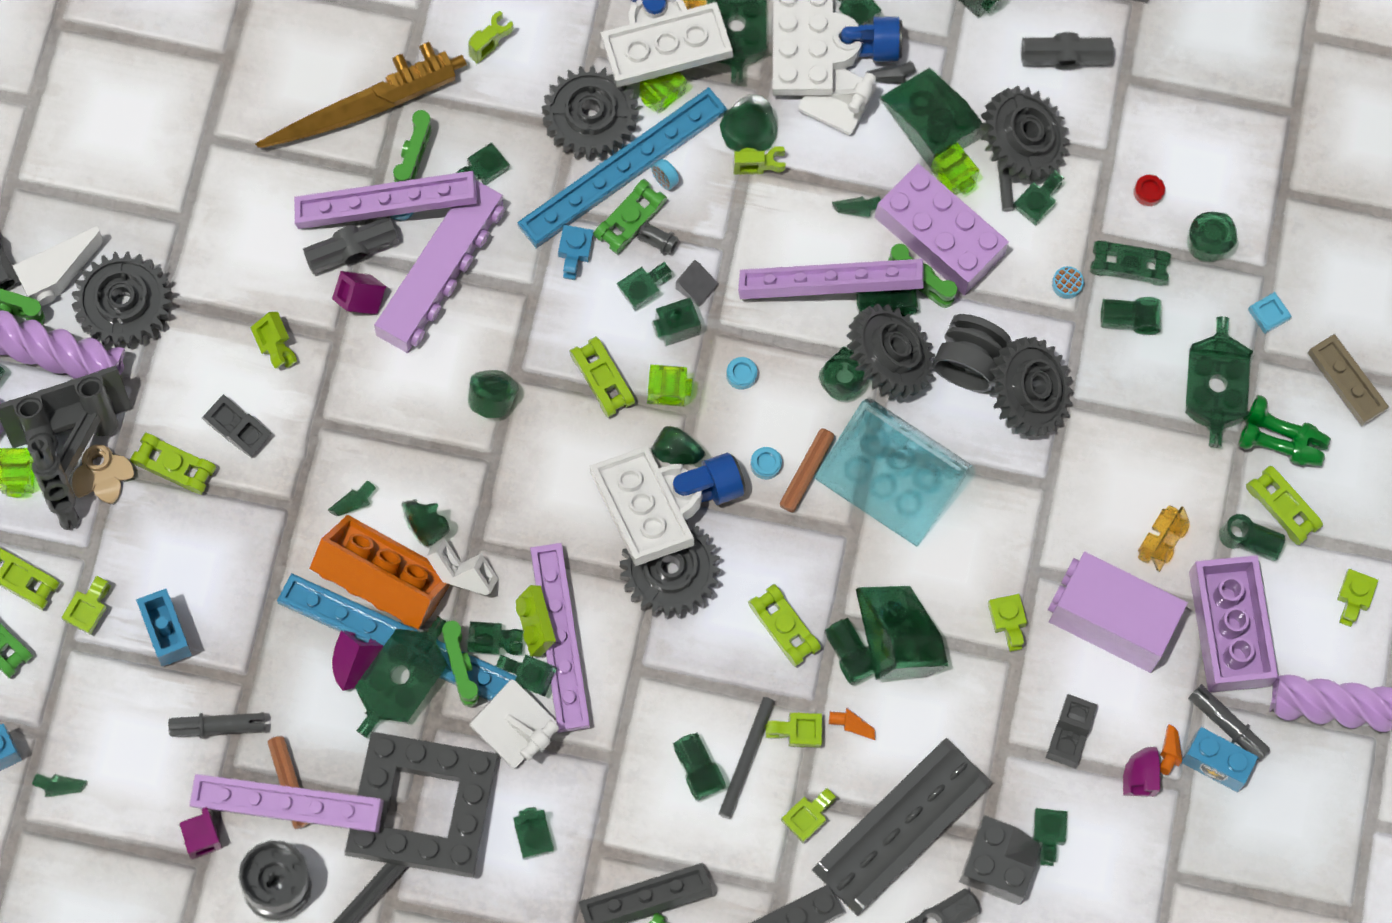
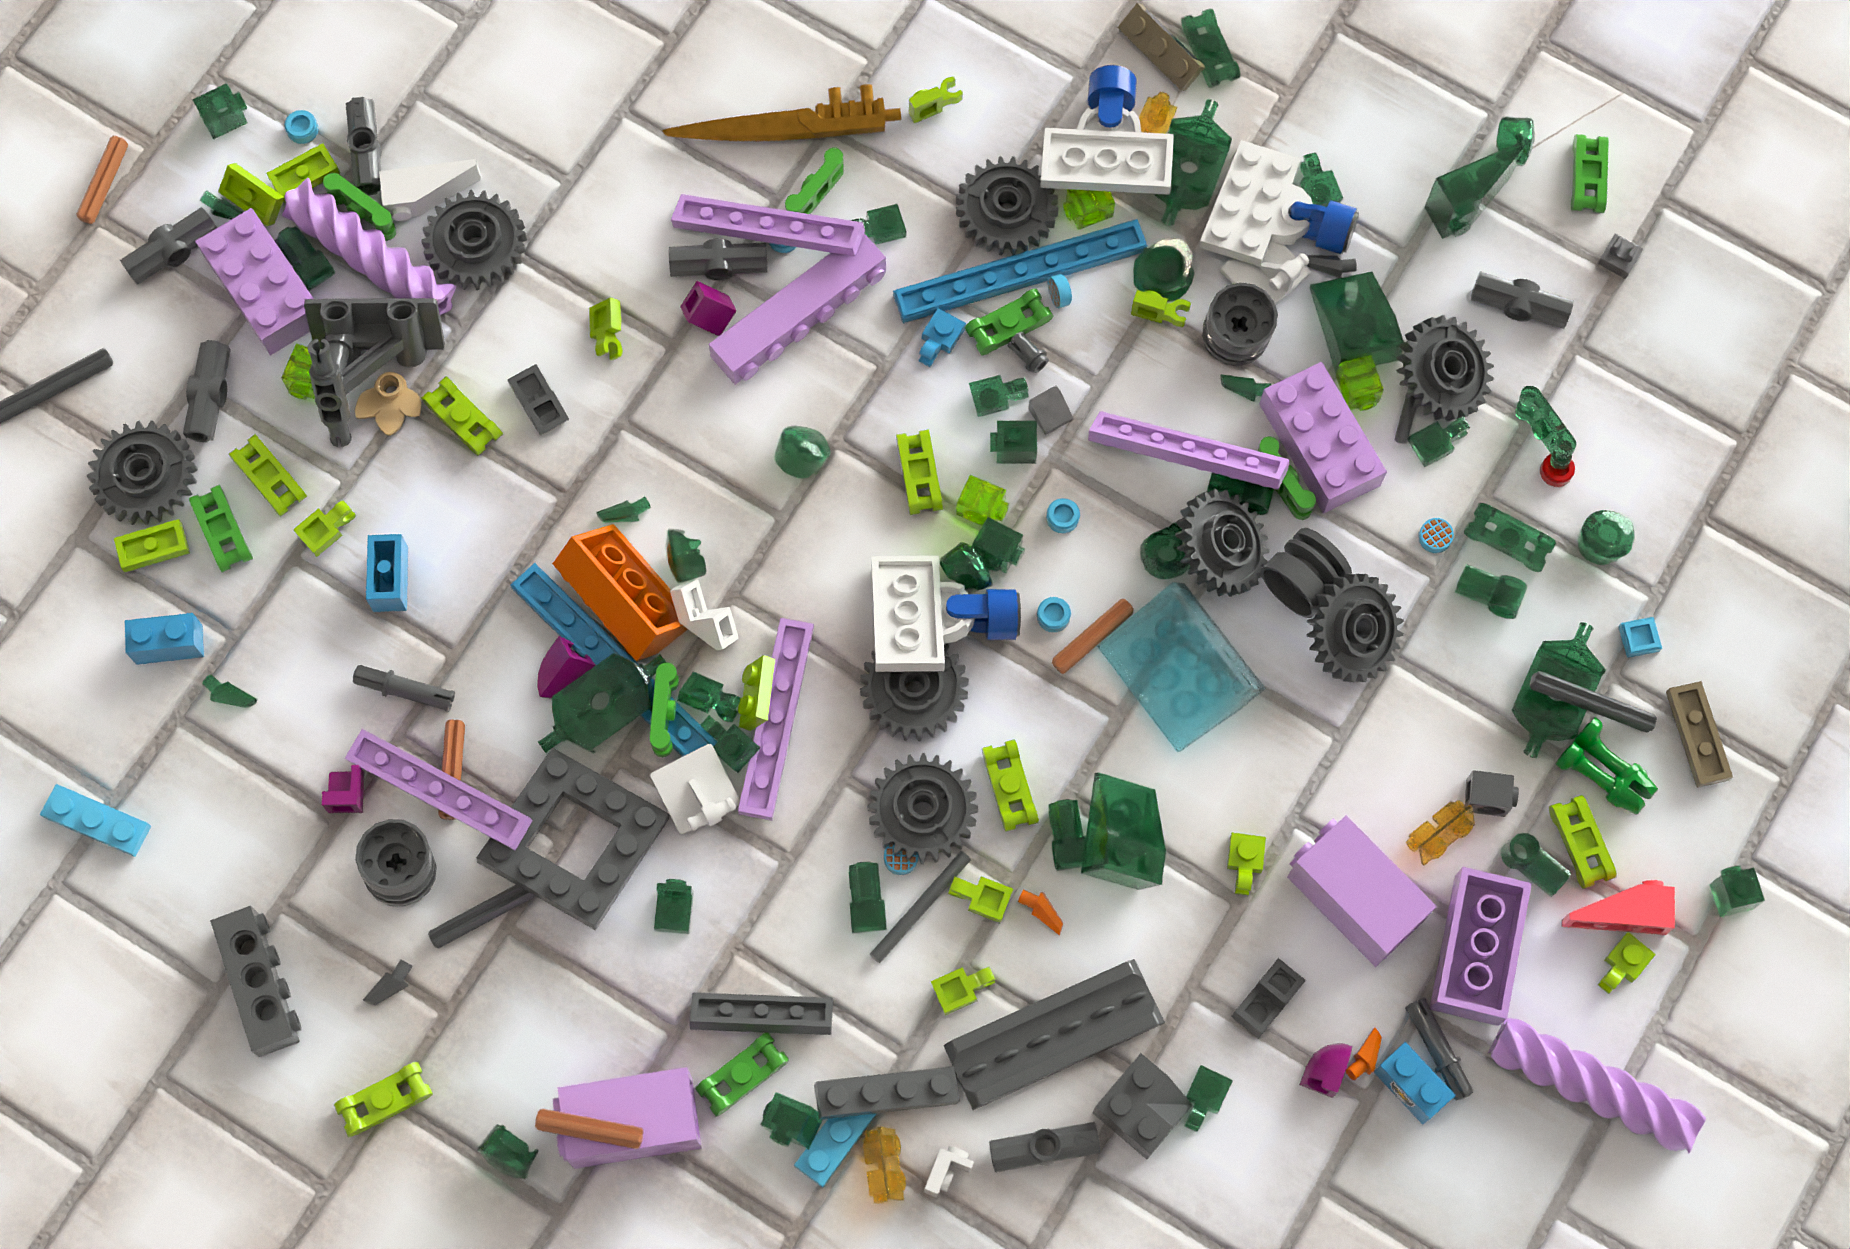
camera: 25 degrees right, 0 degrees up
none -> dark grey gear [868,753,978,864]
none -> tile [884,844,918,875]
none -> clear green brick [971,517,1025,573]
none -> dark grey wheel [1202,282,1278,366]
none -> dark grey brick [1464,770,1519,817]
none -> clear green plate [1515,386,1576,470]
none -> dark grey axle [1530,671,1657,733]
none -> coral slope [1562,880,1675,935]

